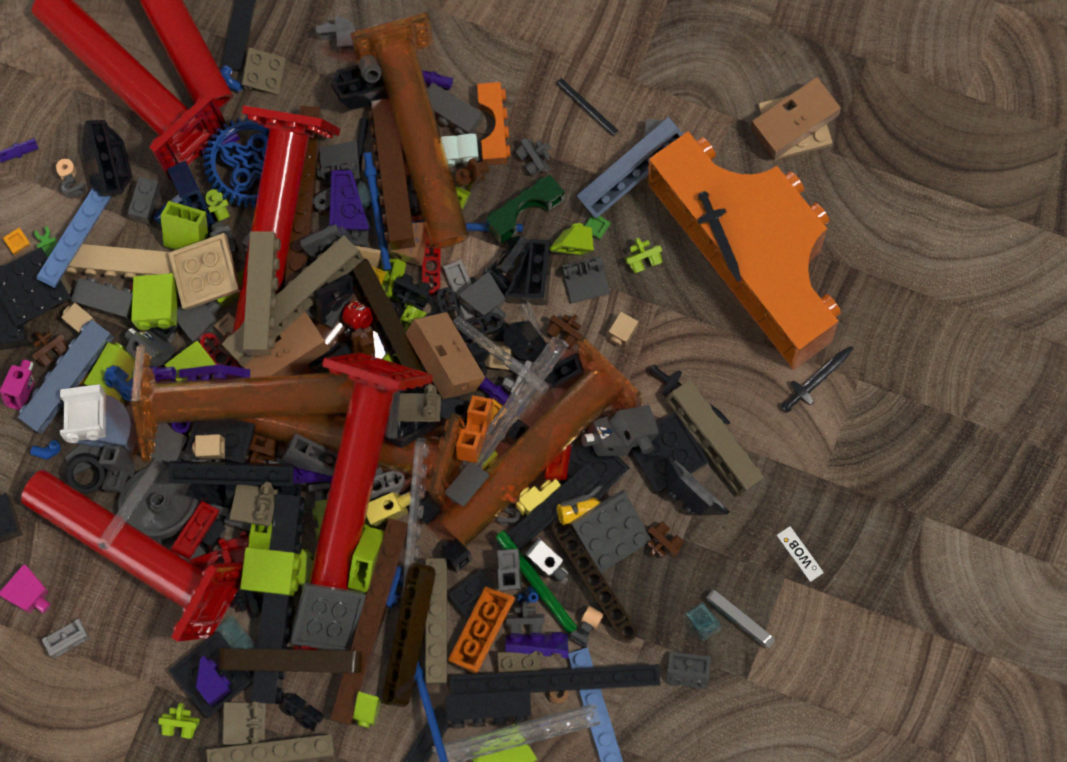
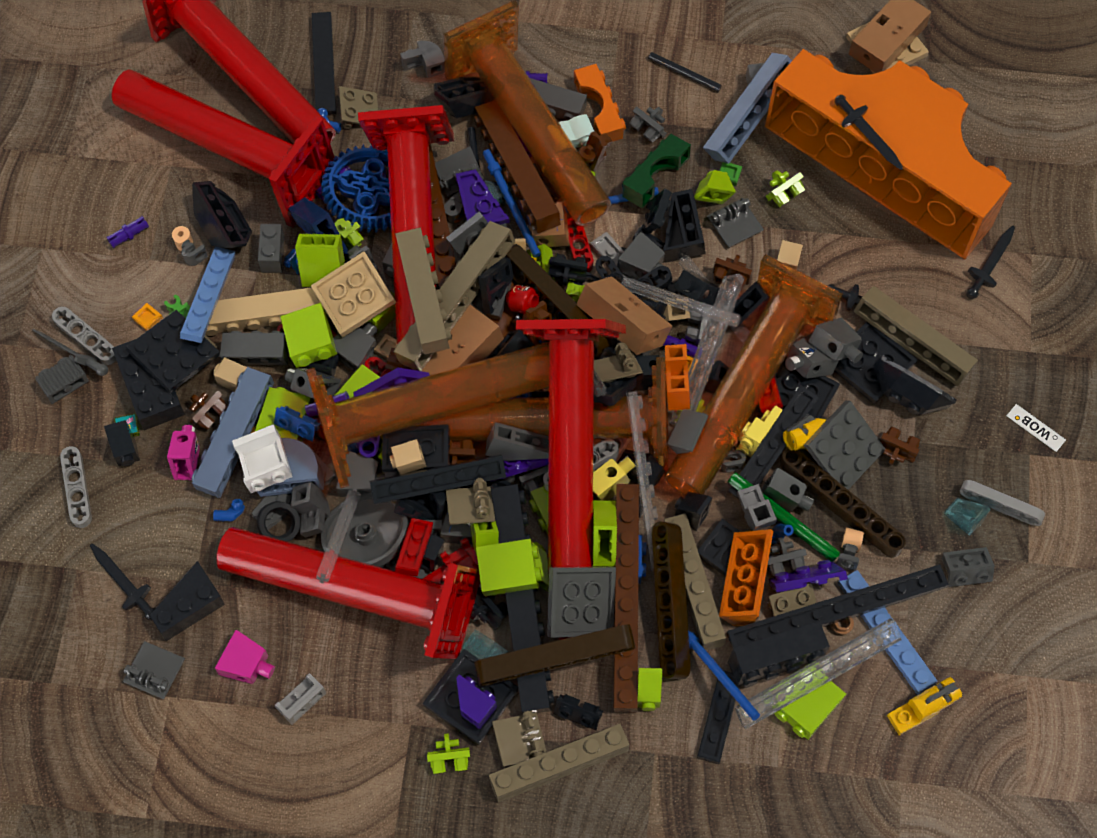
camera: 20 degrees left, 10 degrees down
dark grey brick [359,55,381,83] -> none

